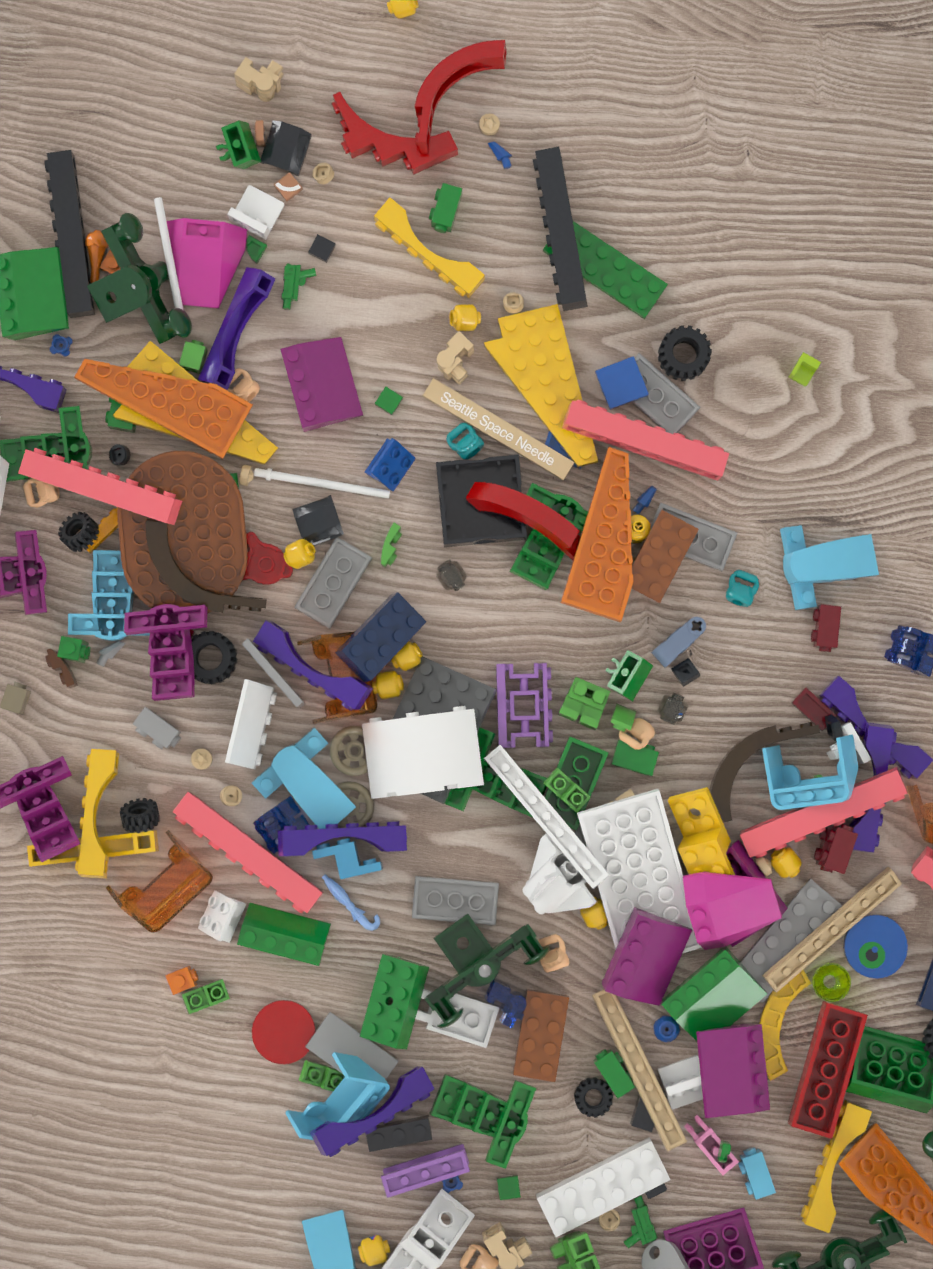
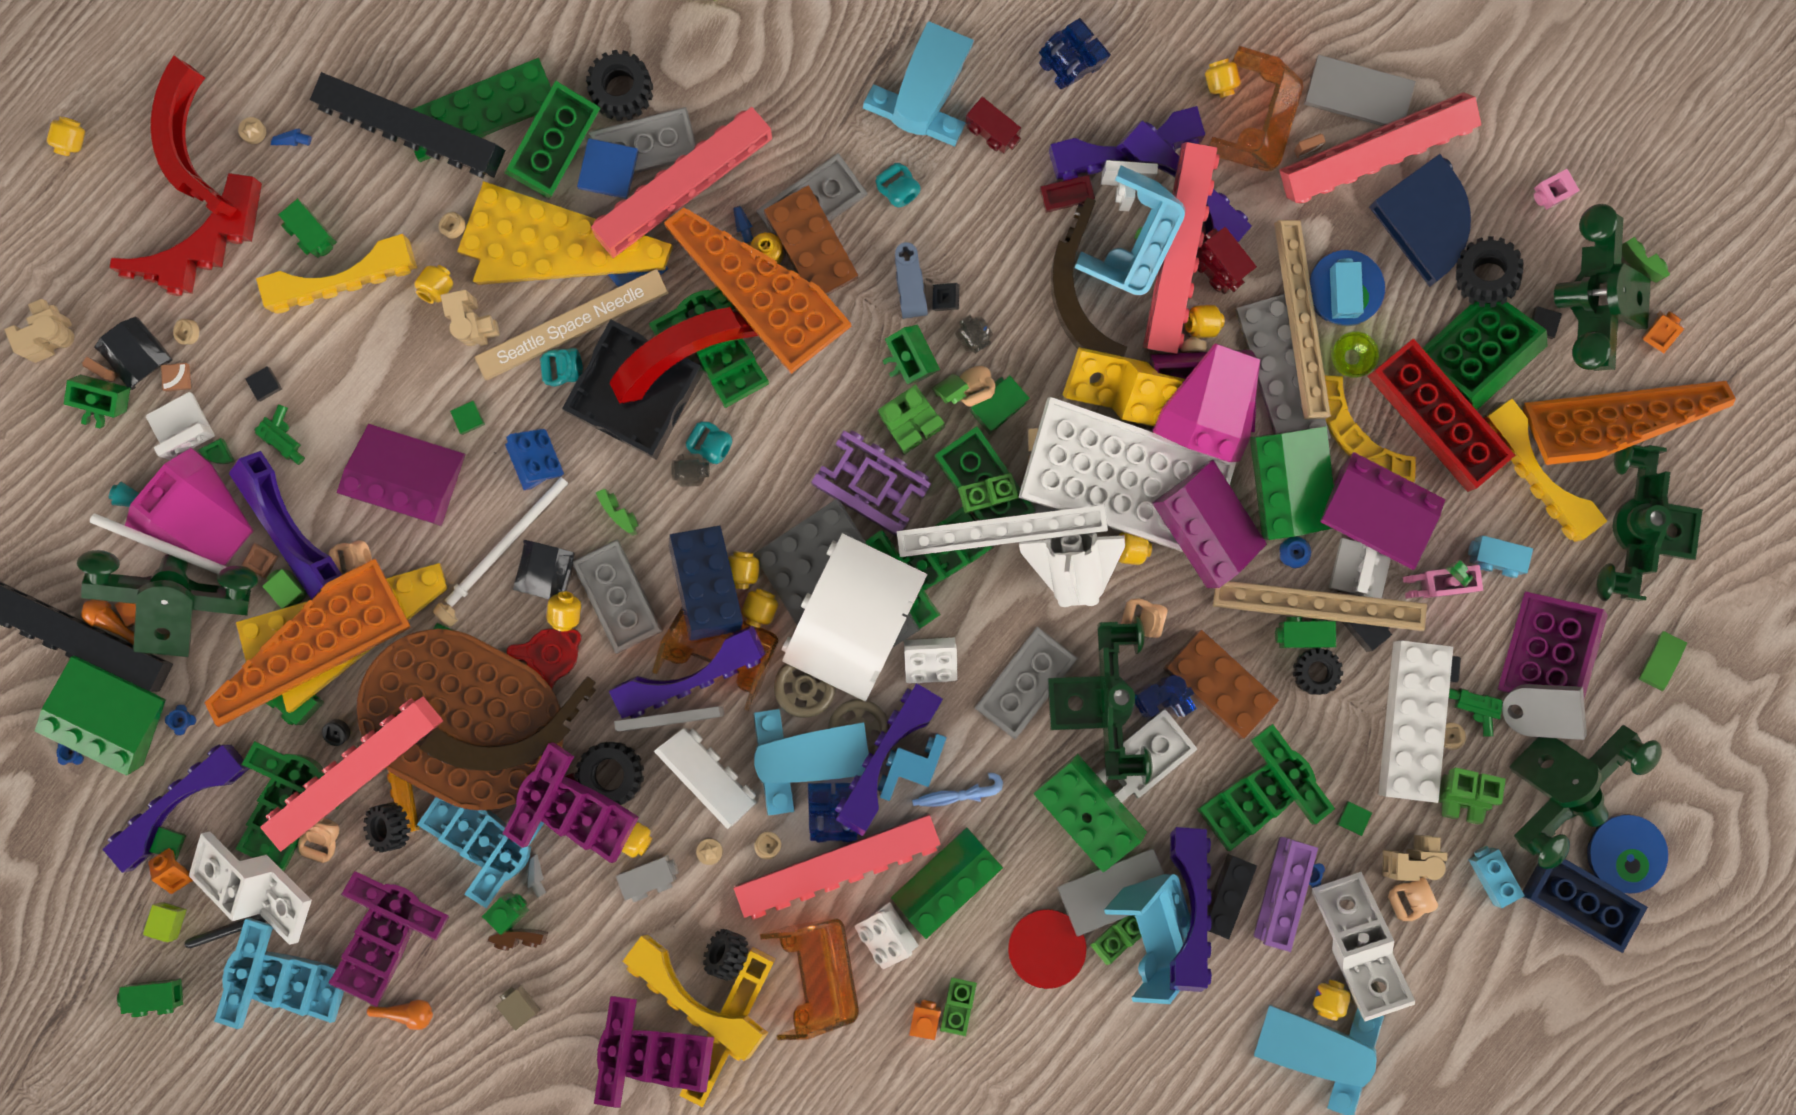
camera: 50 degrees left, 0 degrees up
black tile [825,714,843,742] -> none
none -> teal cone [109,481,139,507]
none -> nougat tile [242,543,279,578]
none -> green brick [504,81,600,199]
none -> yellow head [621,821,653,858]
none -> teal piece [686,421,733,464]
none -> white bracket [904,637,957,684]
none -> medium azure brick [1330,258,1364,319]

